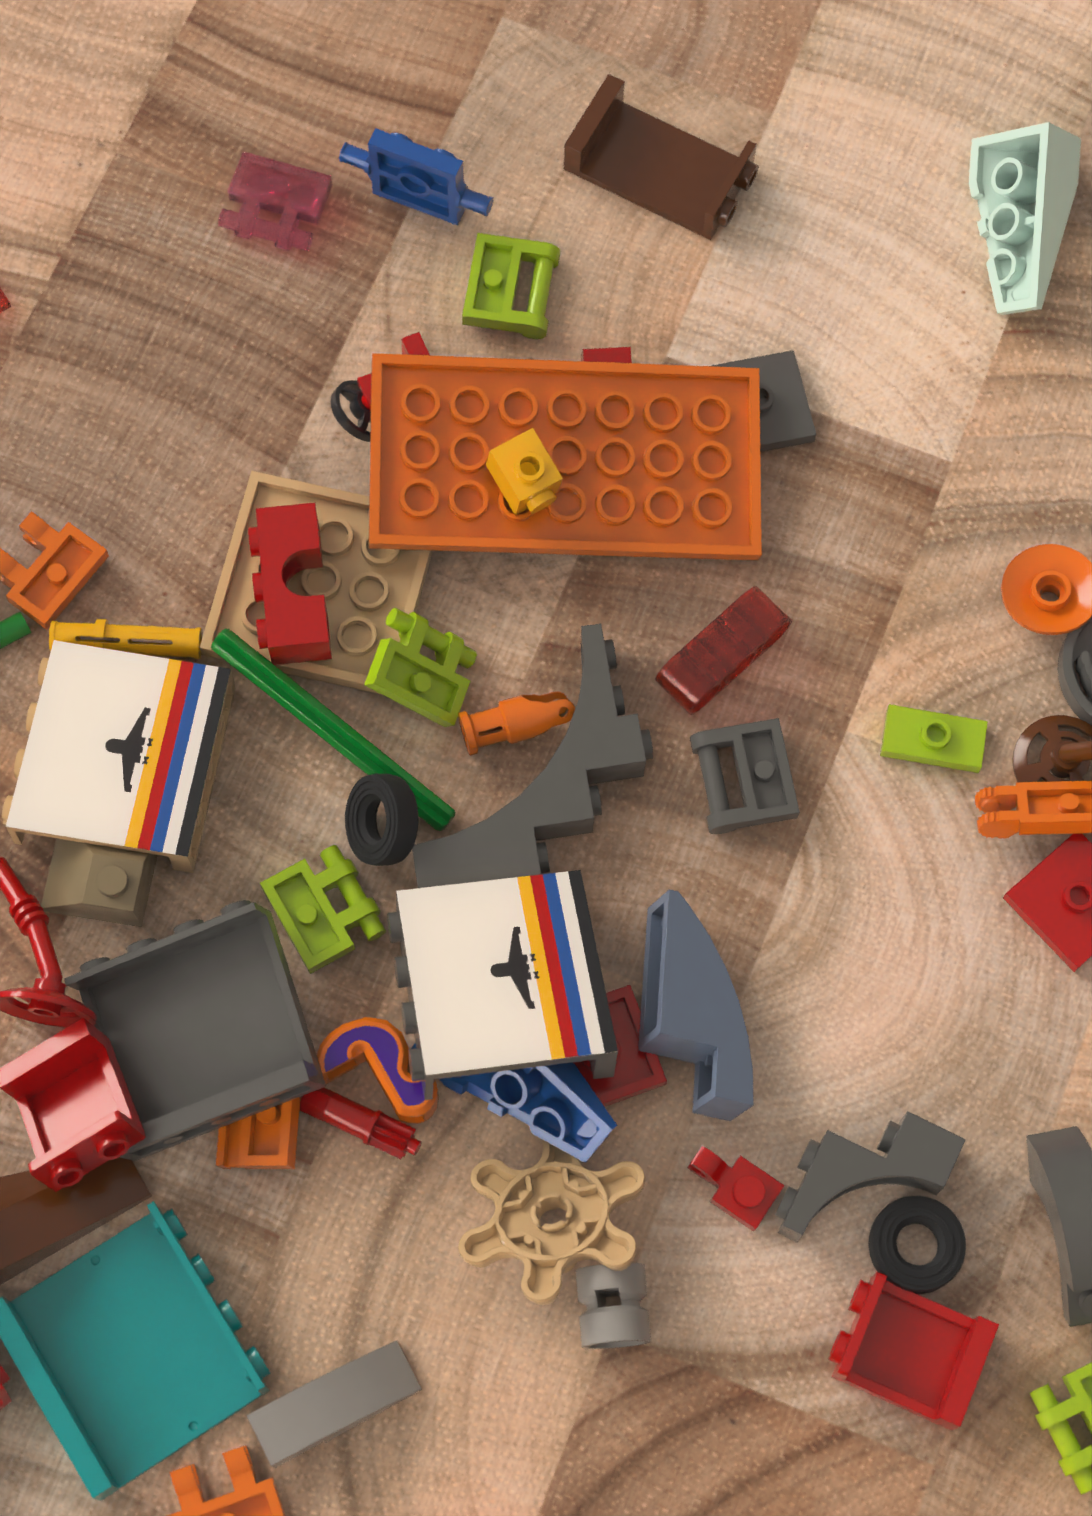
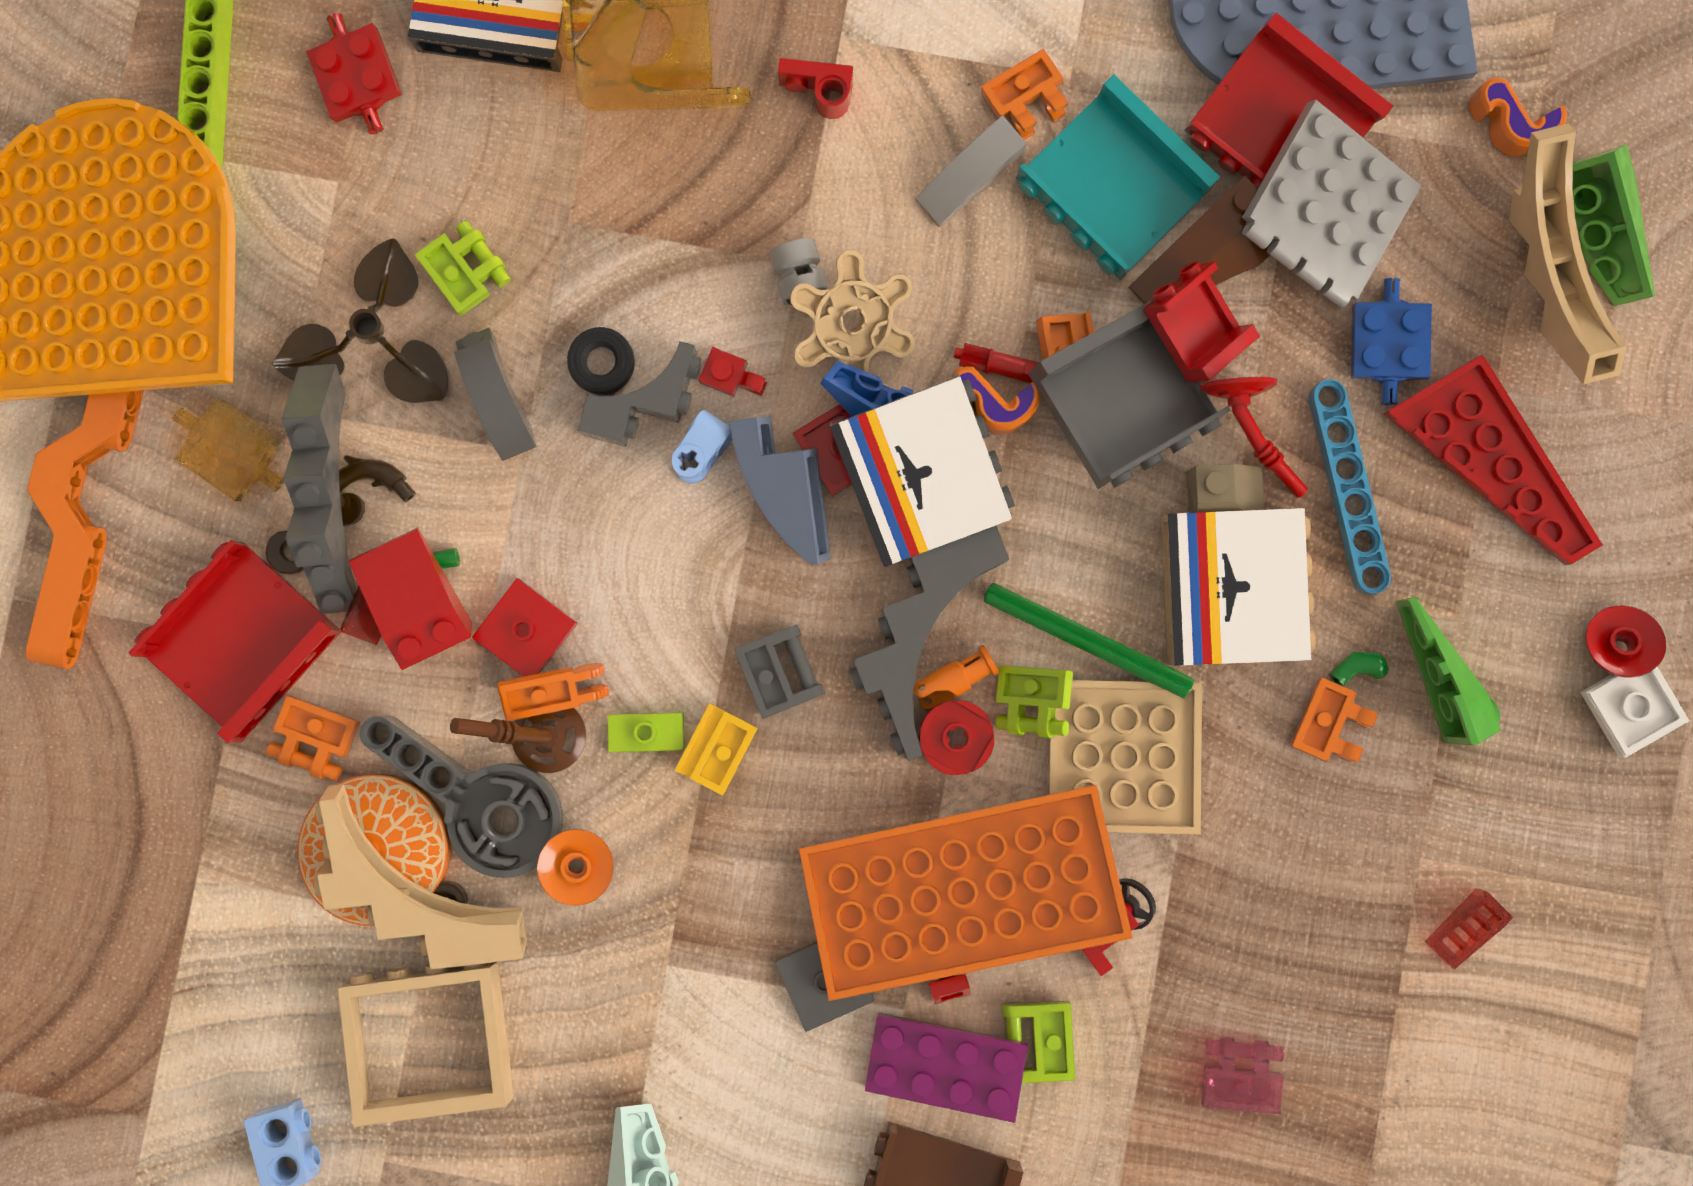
camera: 175 degrees right, 15 degrees up
yellow pin [49,619,202,659] -> none
red arch [248,502,332,665] -> none
lime plate [260,845,386,974] -> none
blue plate [339,128,494,225] -> none
black tyre [345,774,419,866] -> none
yellow brick [486,428,563,515] -> none
clear red beam [655,586,792,715] -> none
red panel [828,1271,999,1431] -> none
none -> light blue piece [671,410,732,484]
none -> yellow plate [674,703,758,796]
none -> magenta plate [865,1013,1028,1123]
none -> red plate [919,700,995,775]

